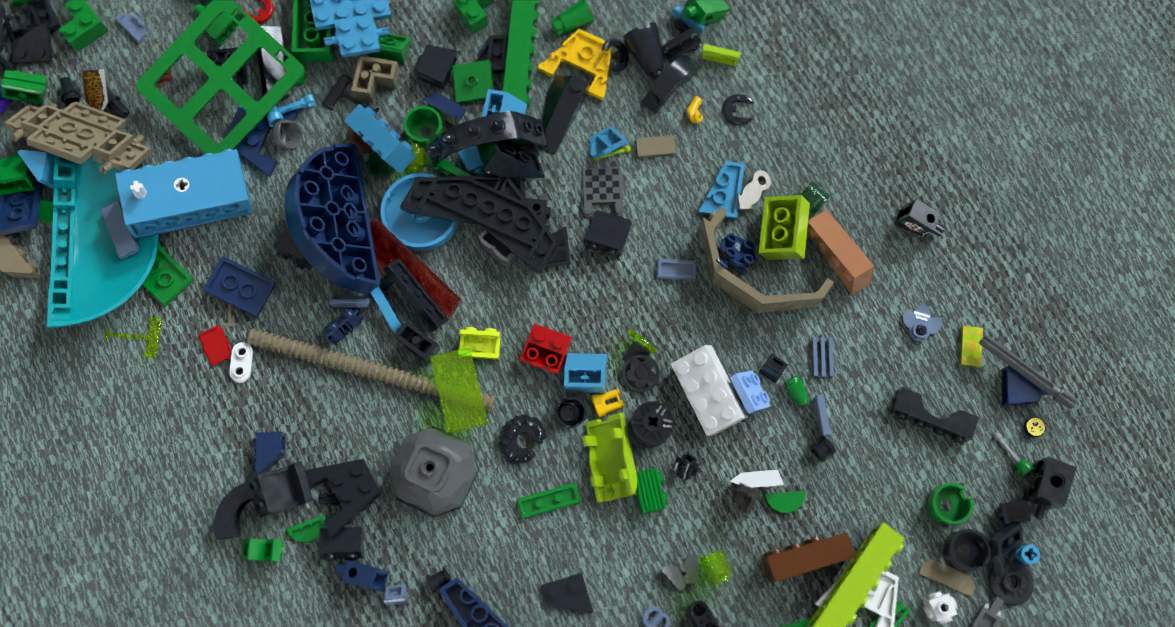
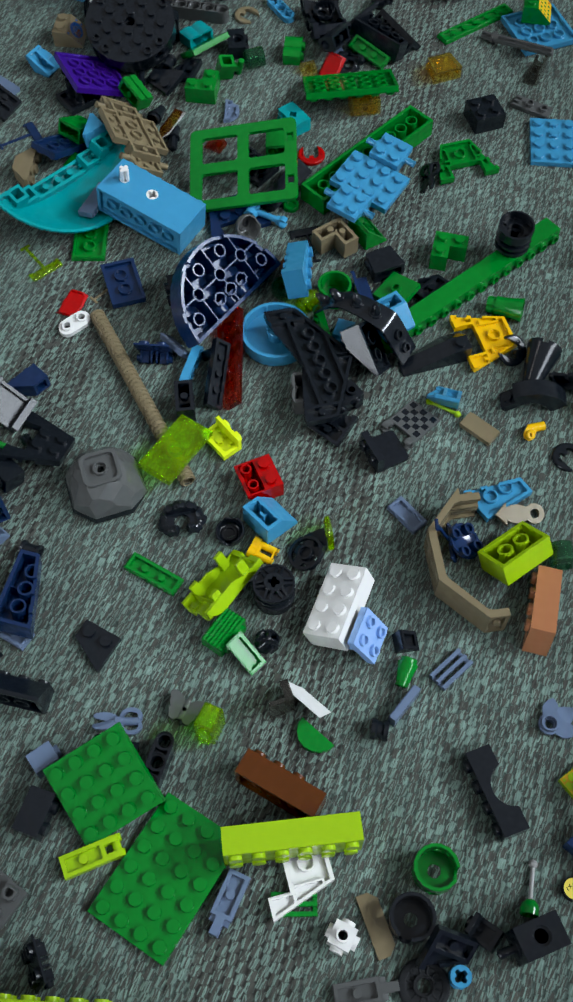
camera: 50 degrees right, 15 degrees down
none -> tile [226,631,266,676]

